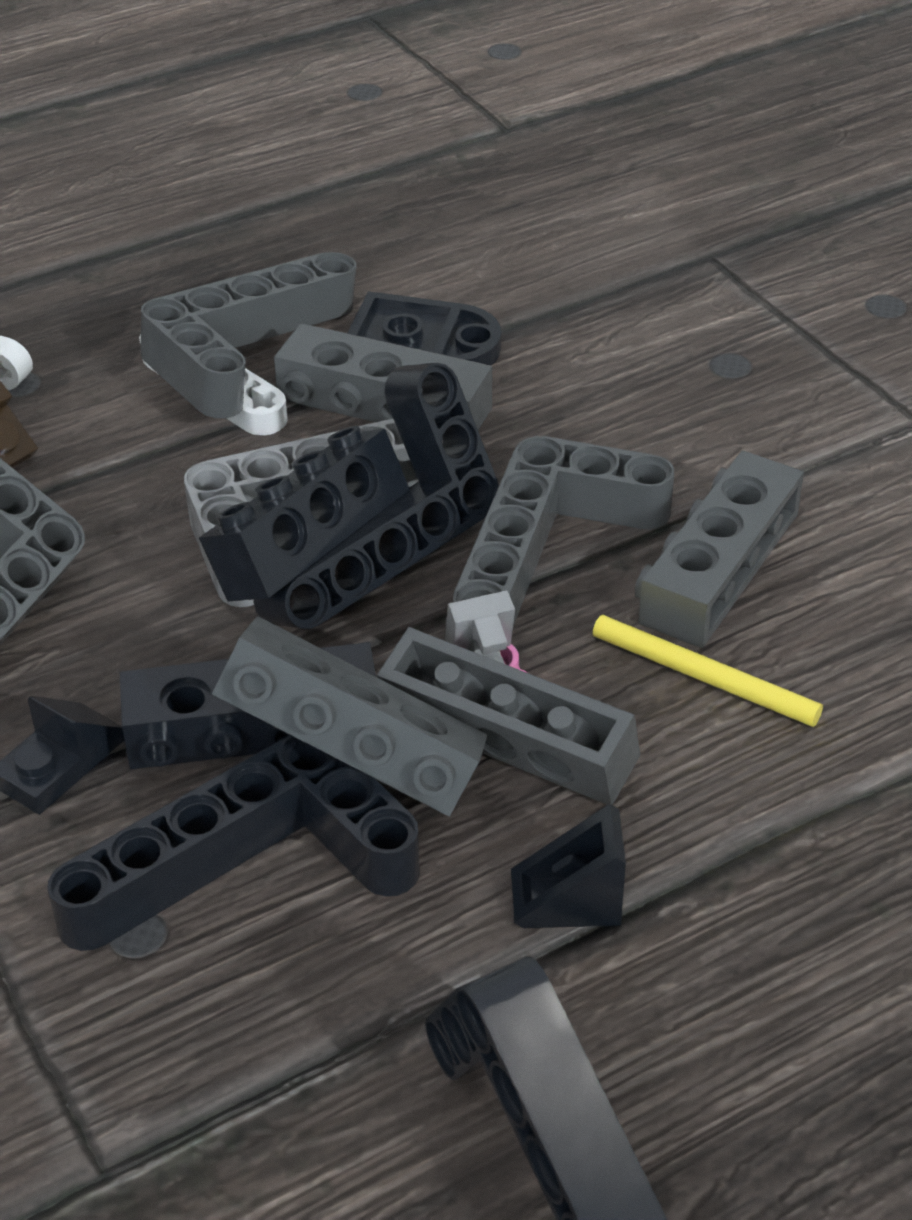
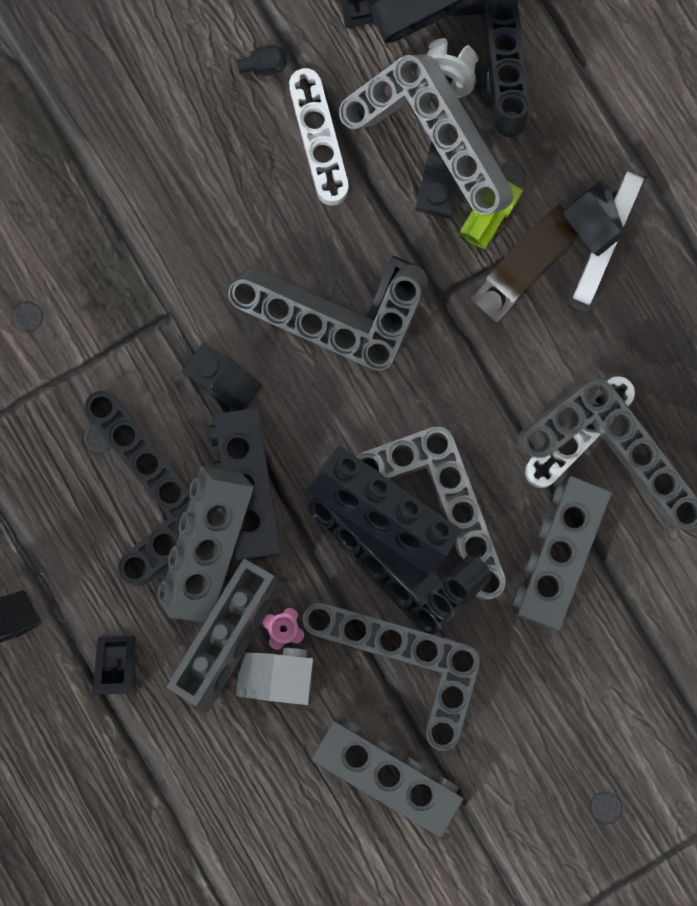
camera: 85 degrees right, 40 degrees up
black tile [347,291,501,366] -> none
light grey tile [445,590,515,664] -> none
light yellow bar [593,615,823,727] -> none
none -> light grey wedge [236,648,314,705]

